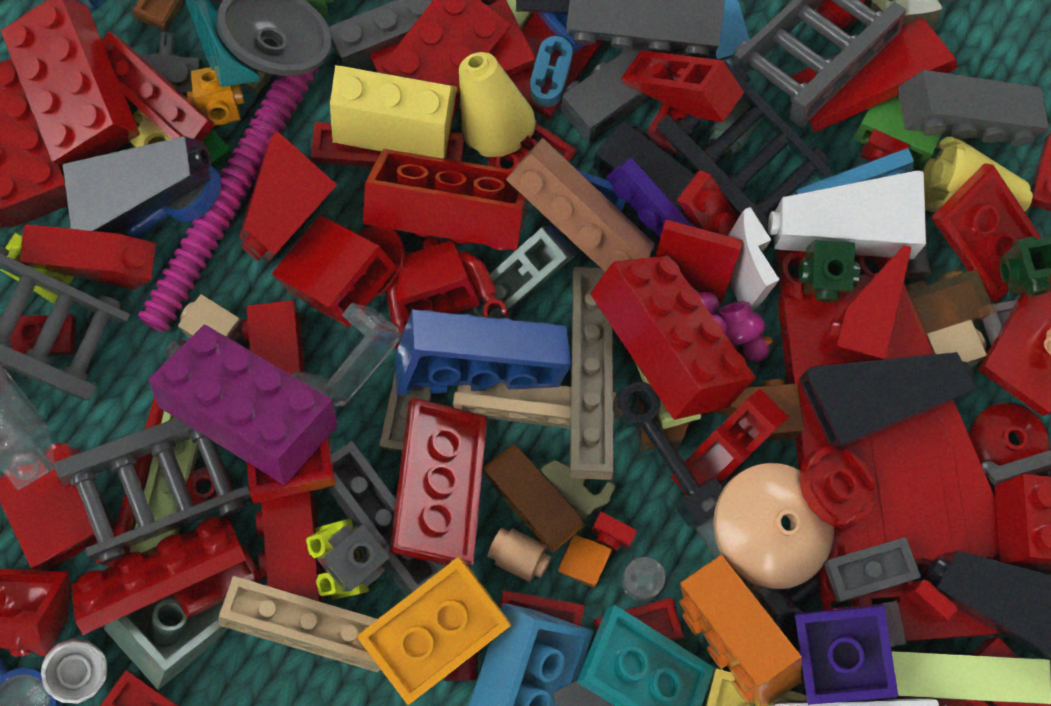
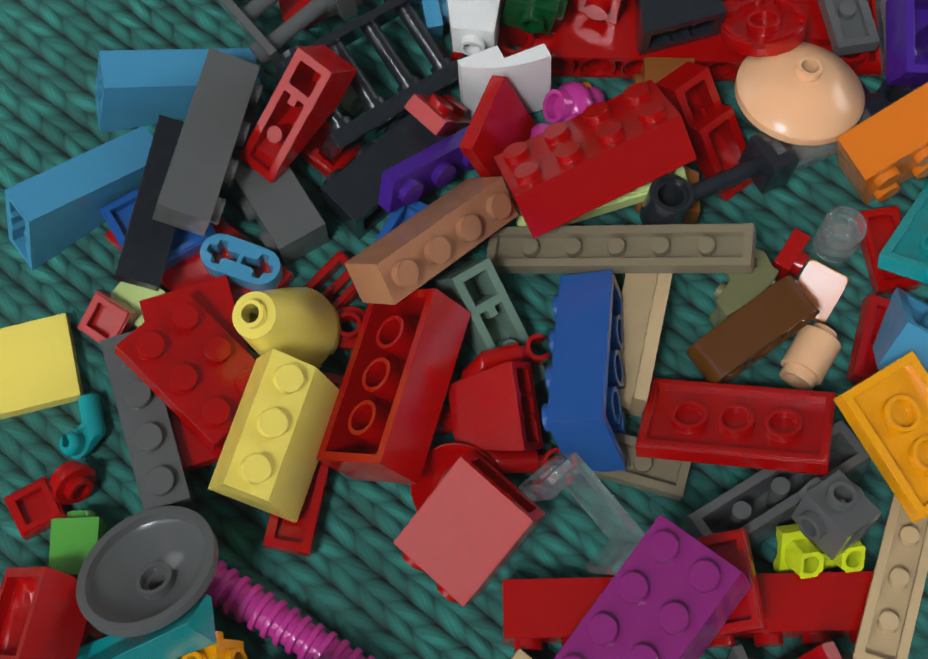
camera: 85 degrees left, 5 degrees down
red slope [239,131,337,262] -> none

